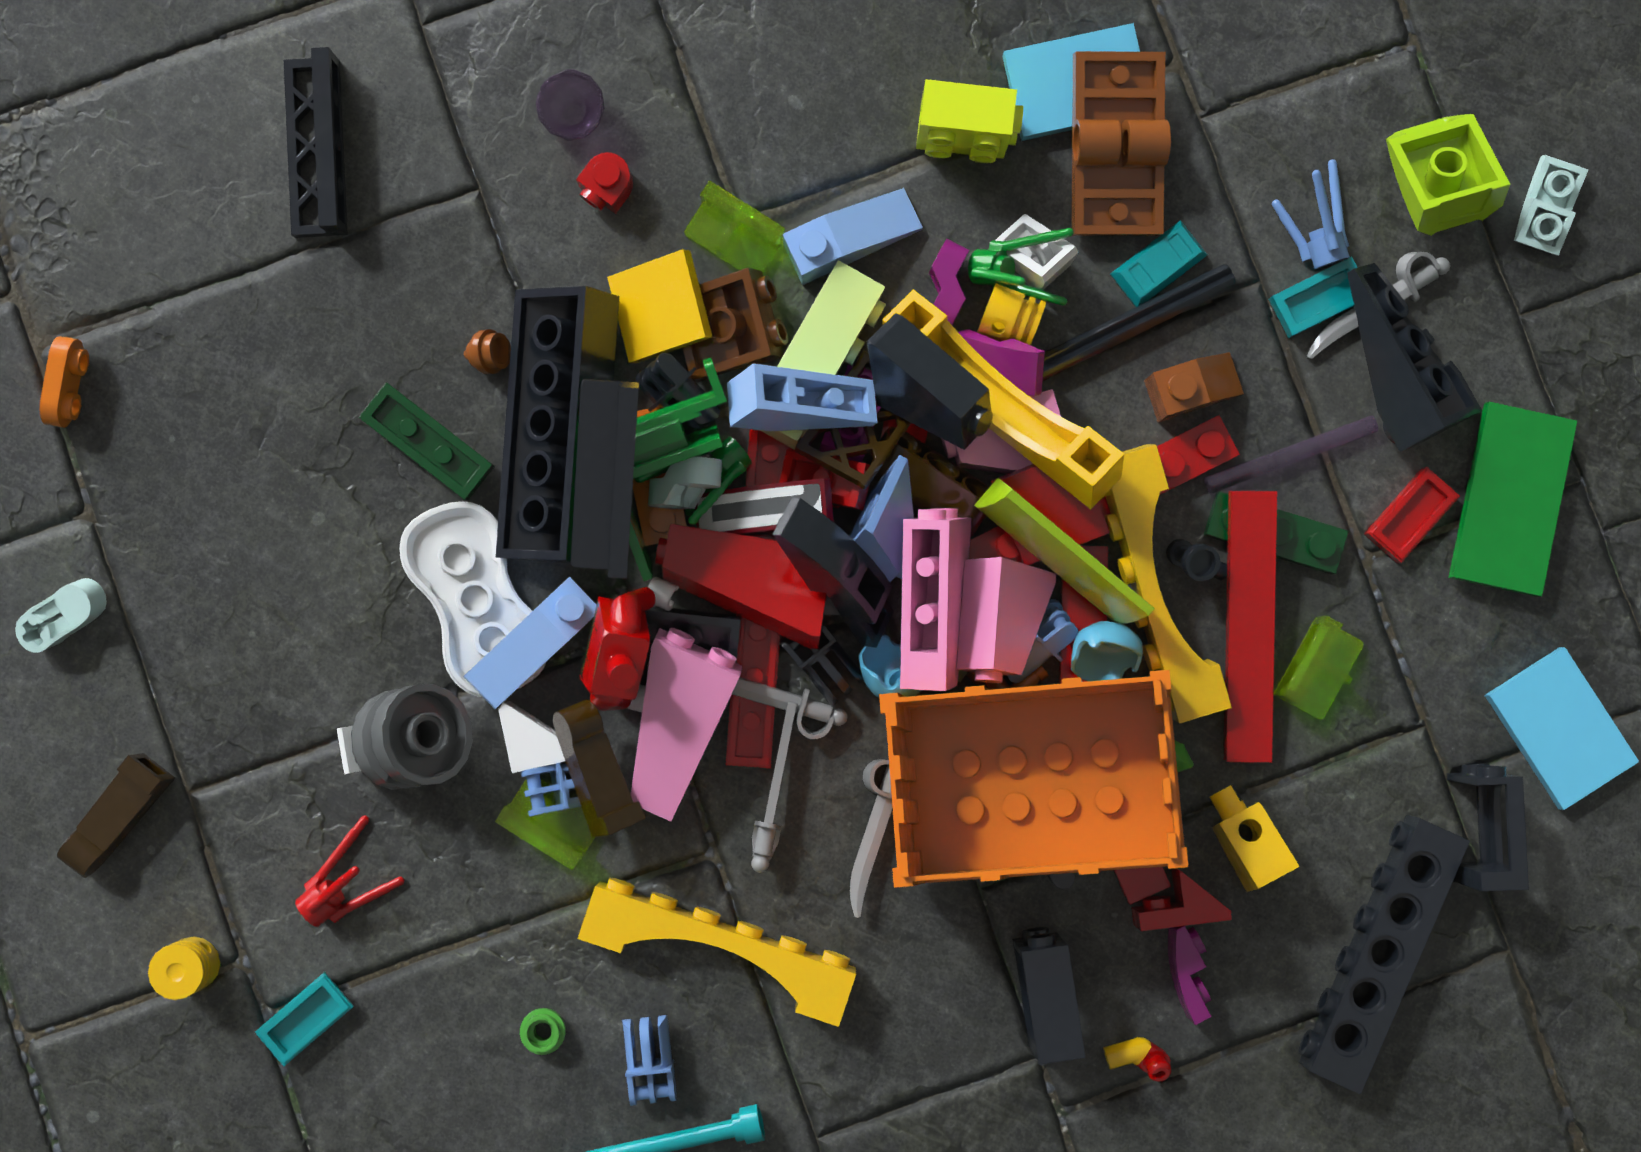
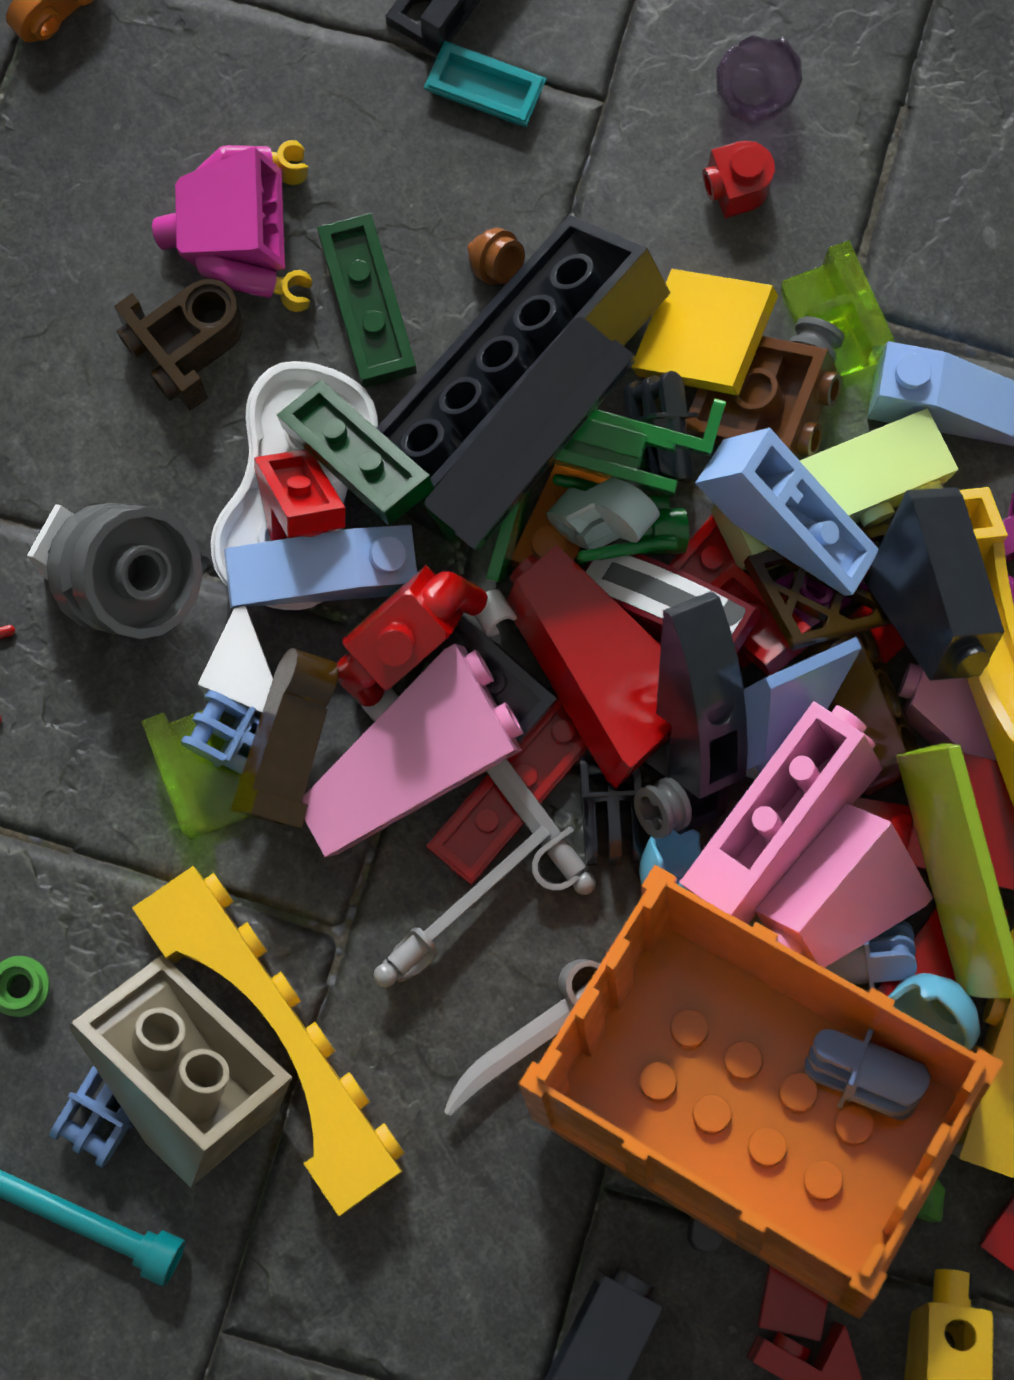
camera: 35 degrees right, 10 degrees down
none -> dark tan slope [70,955,292,1188]
none -> dark brown pin [114,279,243,411]
none -> dark pink torso [152,140,313,312]
none -> red slope [254,449,345,541]
none -> plate [276,380,434,526]
none -> teal tile [424,41,546,127]
none -> dark grey bush [634,778,692,839]
none -> dark grey bush [789,317,845,363]
none -> medium blue arm [804,1029,930,1121]

